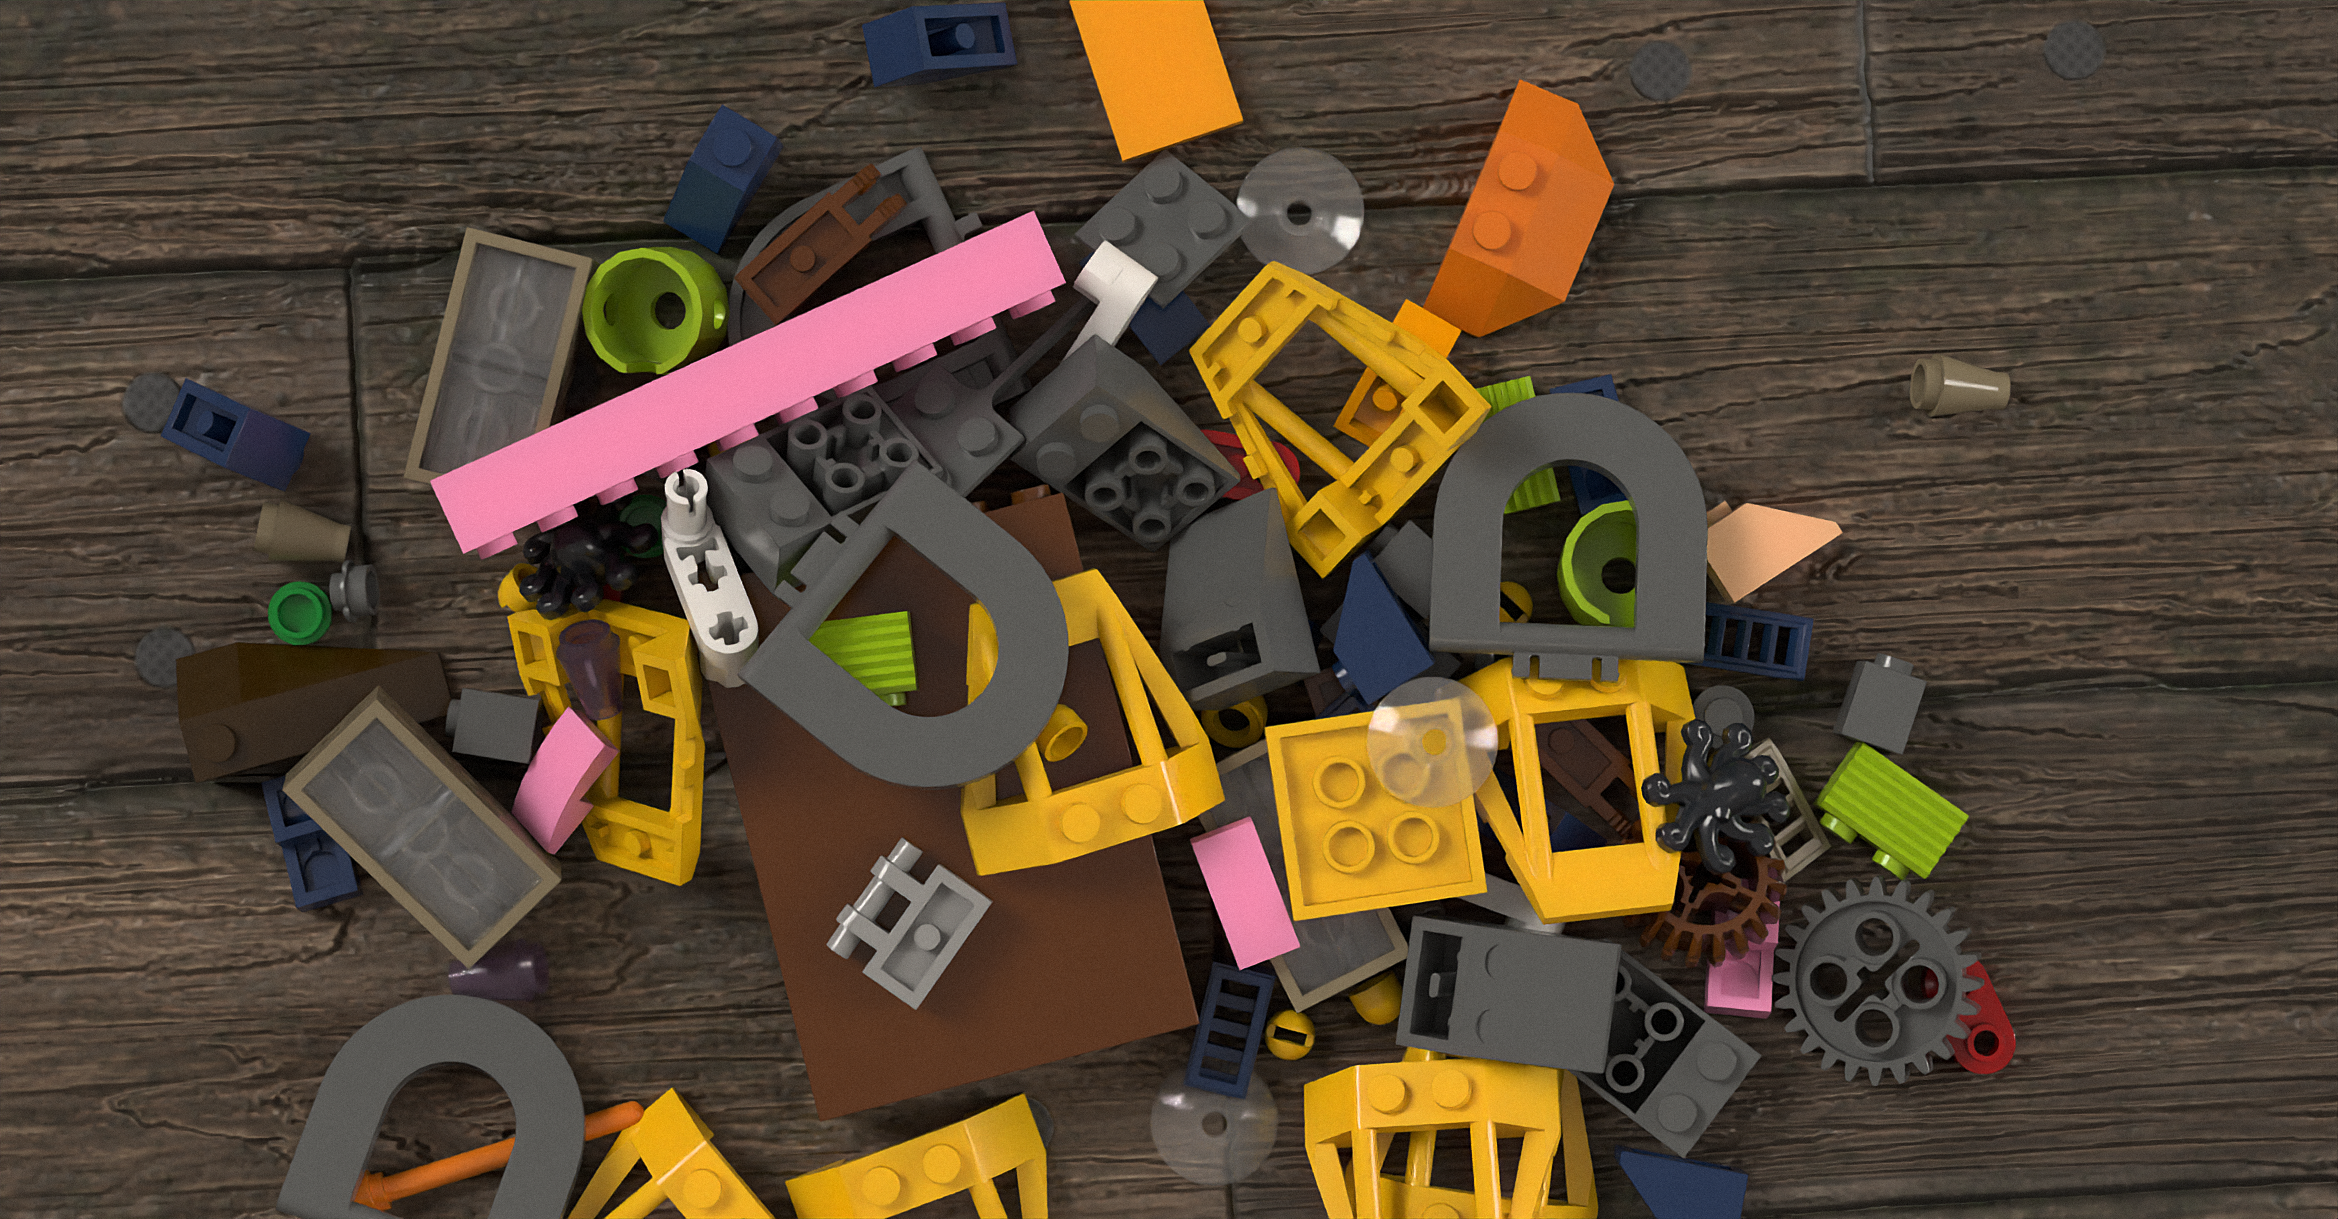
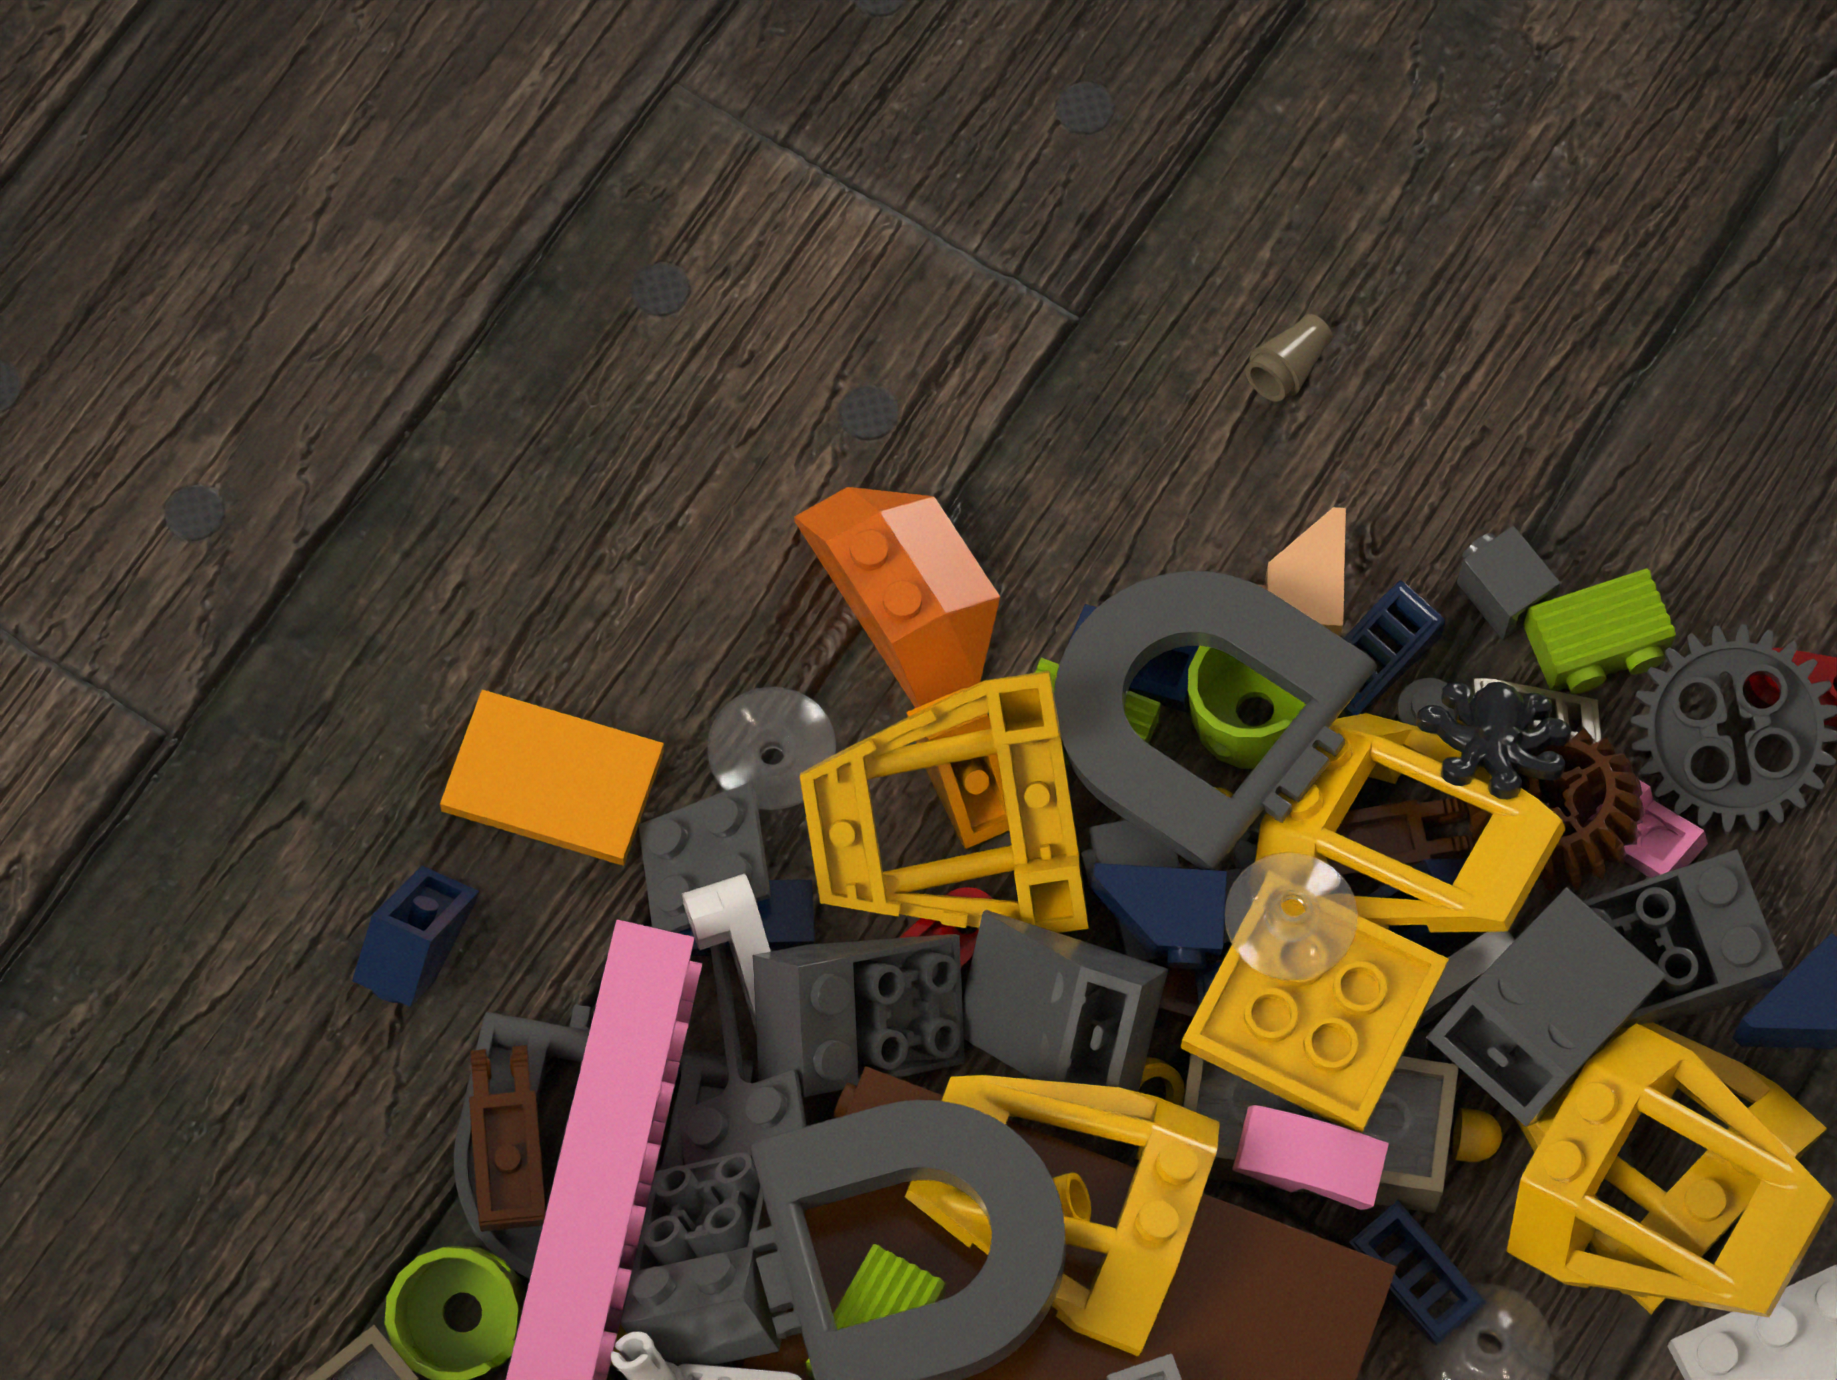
camera: 55 degrees left, 20 degrees down
dark blue slope [663,104,784,255] -> none
yellow hinge [1264,1008,1316,1061] -> none

